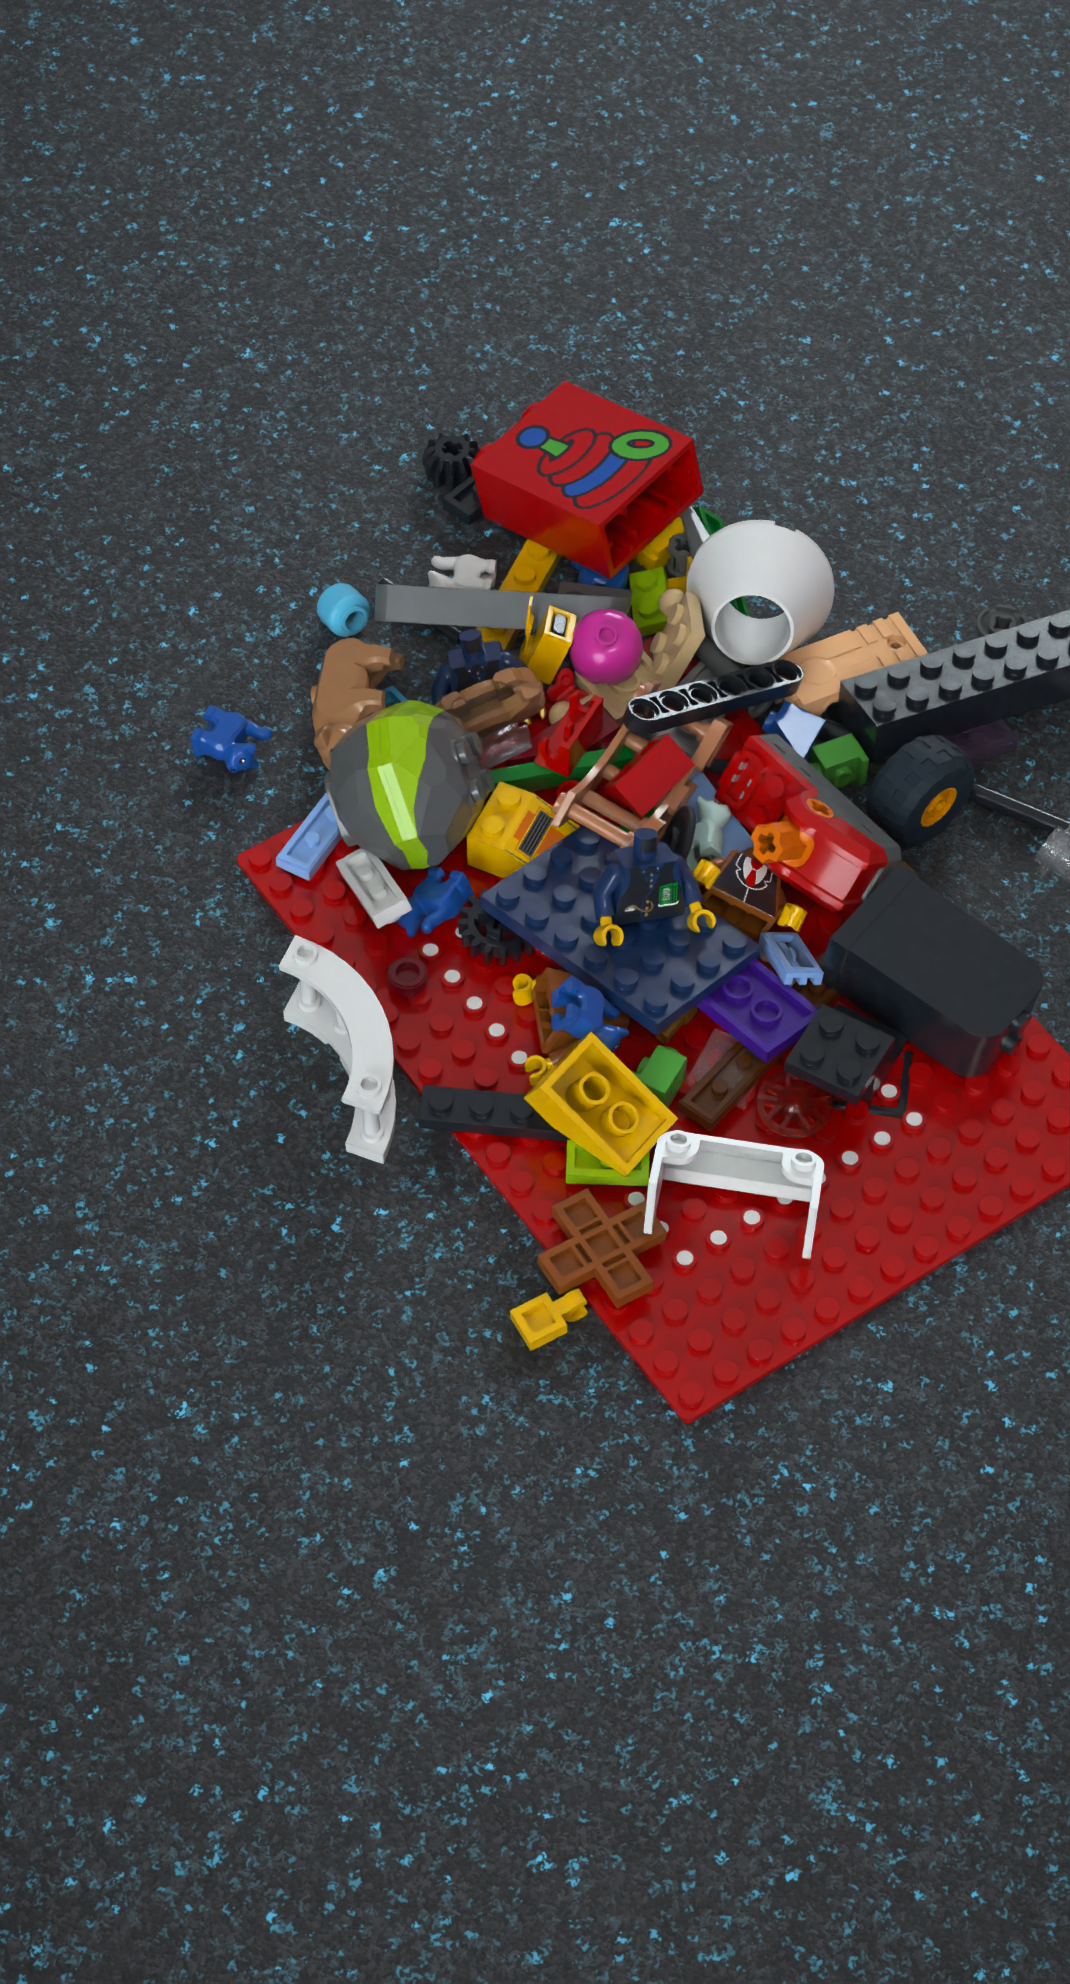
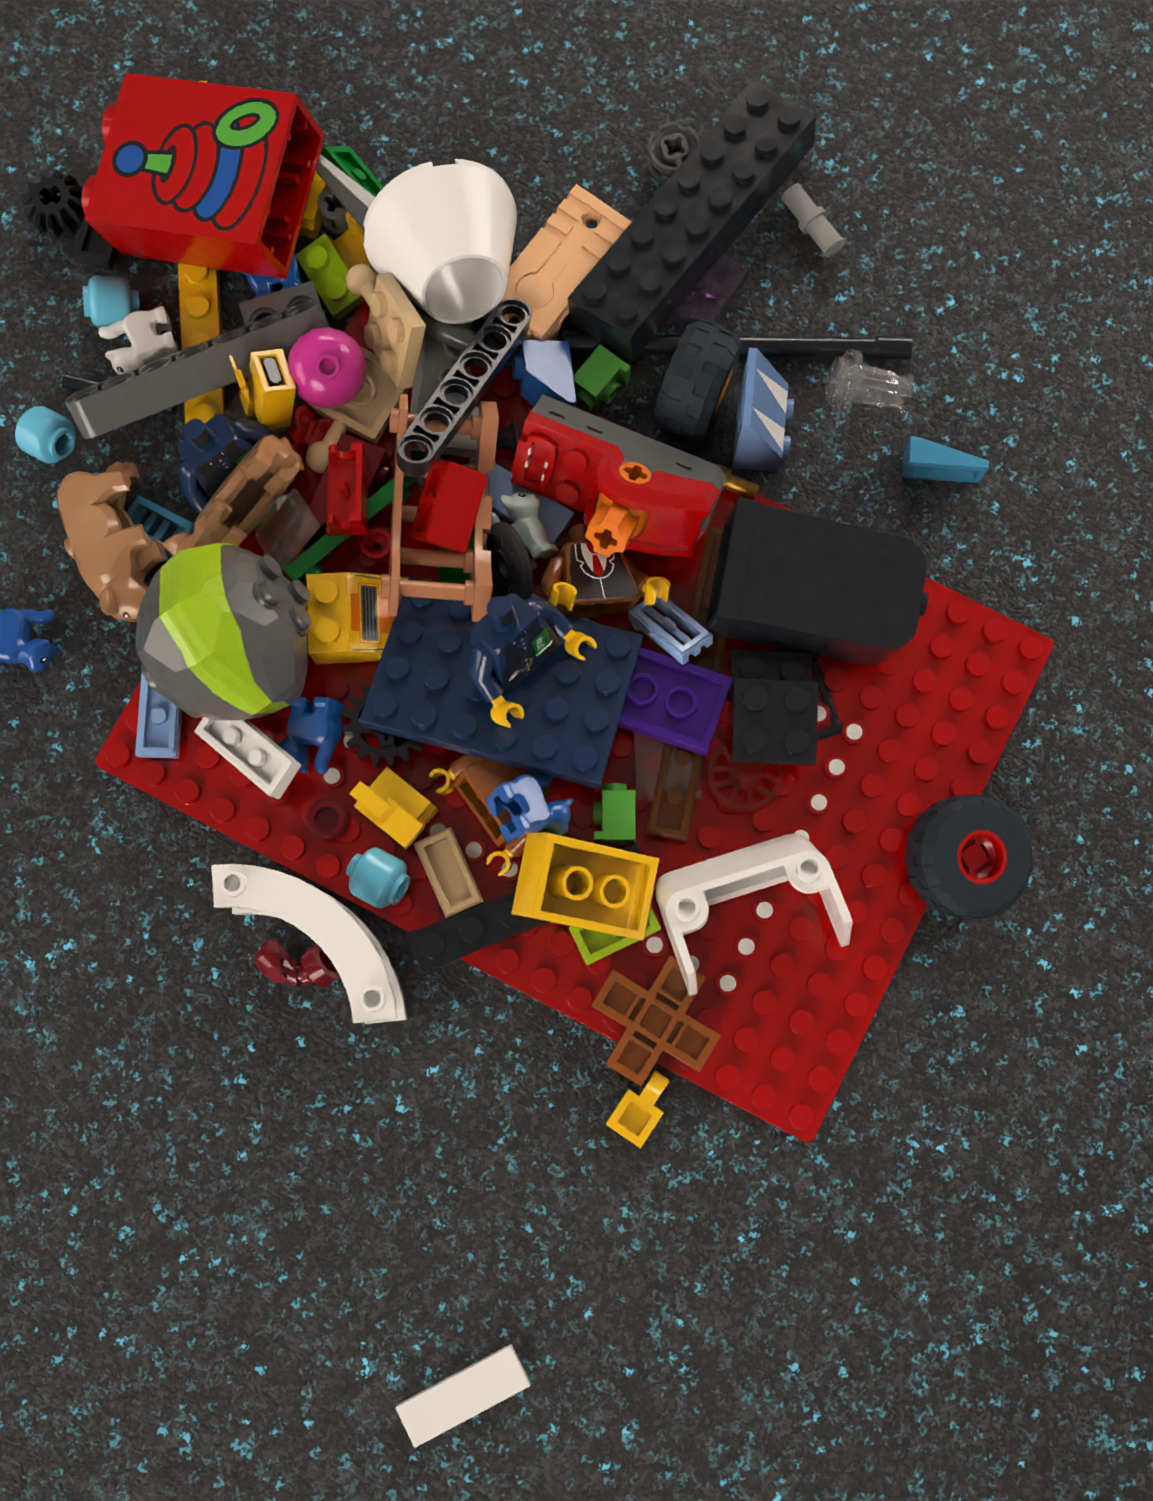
camera: 25 degrees left, 25 degrees up
none -> medium azure head [82,276,140,327]
none -> dark red arm [254,940,340,988]
none -> medium azure head [346,847,411,909]
none -> yellow piece [350,767,438,850]
none -> white tile [396,1344,530,1448]
none -> tan tile [413,827,484,918]
none -> medium blue slope [731,348,794,472]
none -> black wheel [905,795,1034,919]

